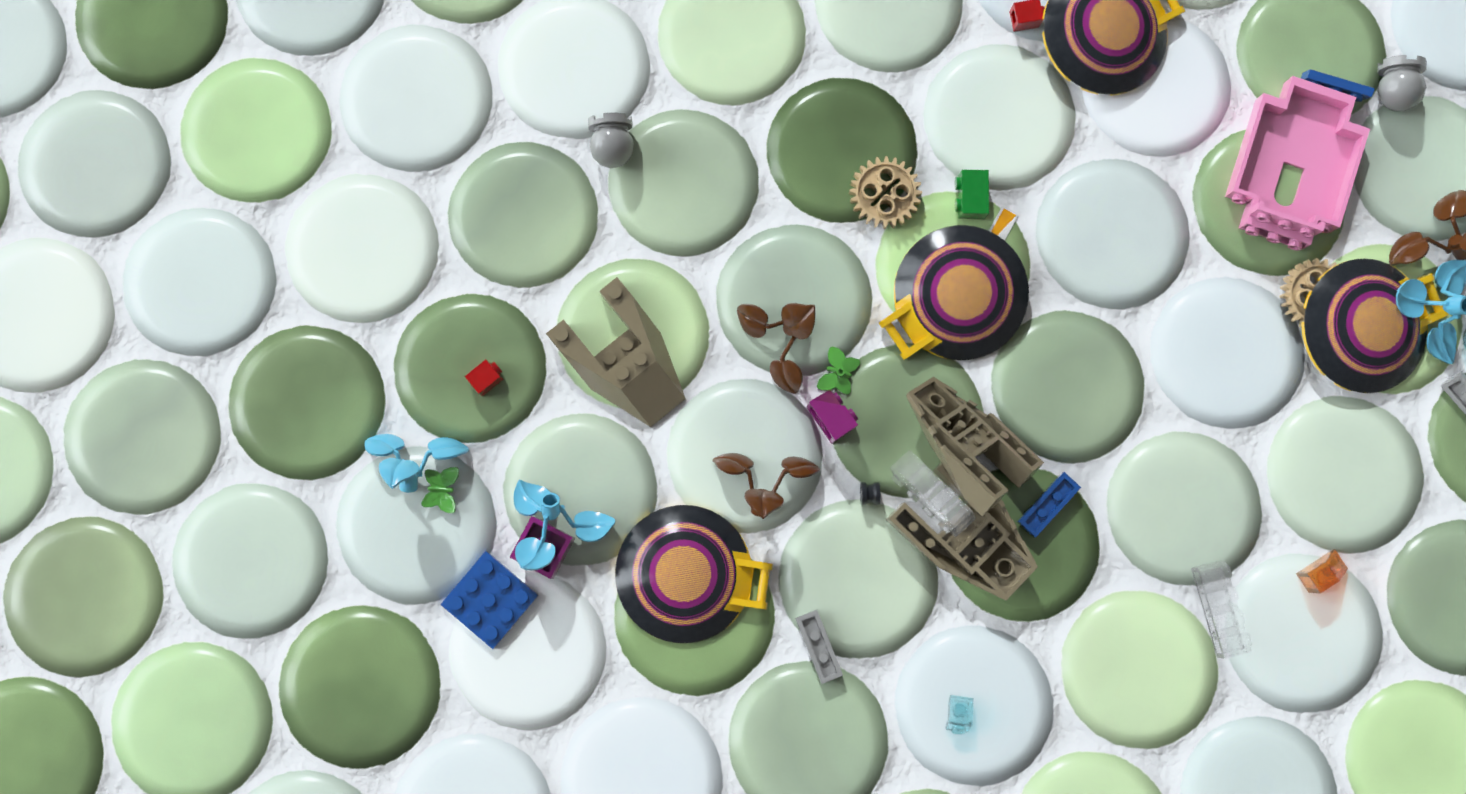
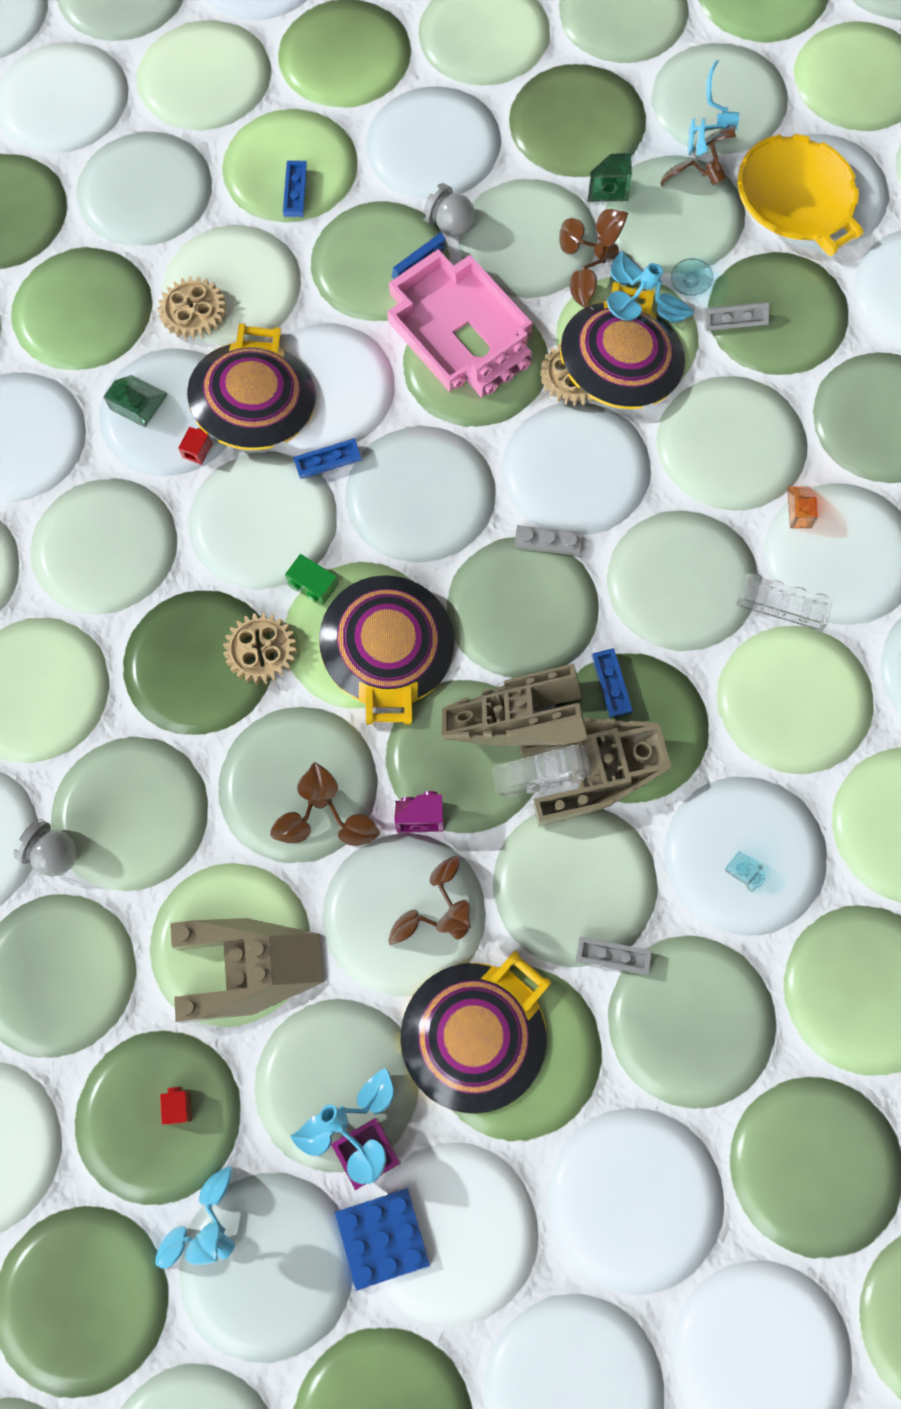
camera: 50 degrees left, 10 degrees down
bright green piece [421,467,459,513] -> none
bright green piece [817,346,860,395] -> none
black wheel [860,482,881,505] -> none
sticker [989,206,1018,240] -> none
none -> blue plate [293,438,362,479]
none -> light grey plate [514,525,582,556]

